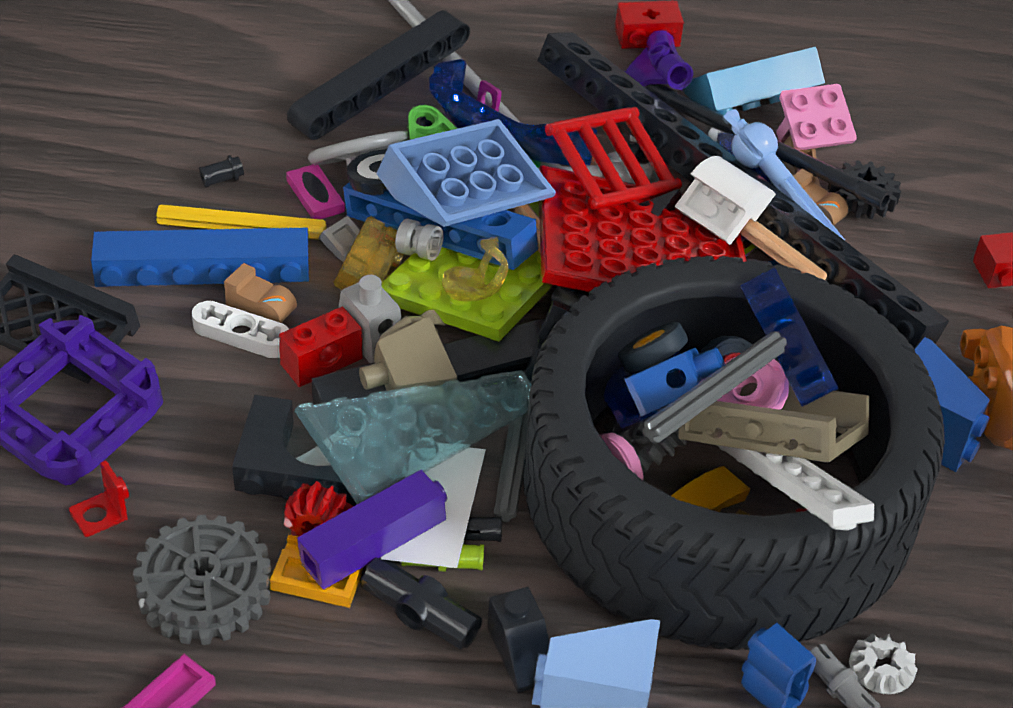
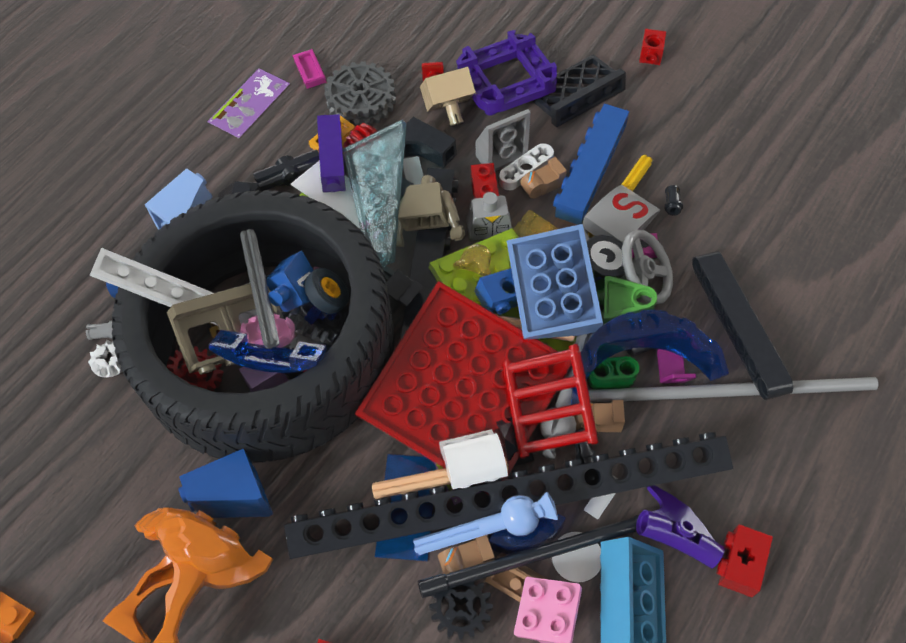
camera: 125 degrees right, 15 degrees up
none -> tan brick [420,67,475,126]
none -> light grey slope [476,109,531,171]
none -> light grey slope [583,185,660,243]

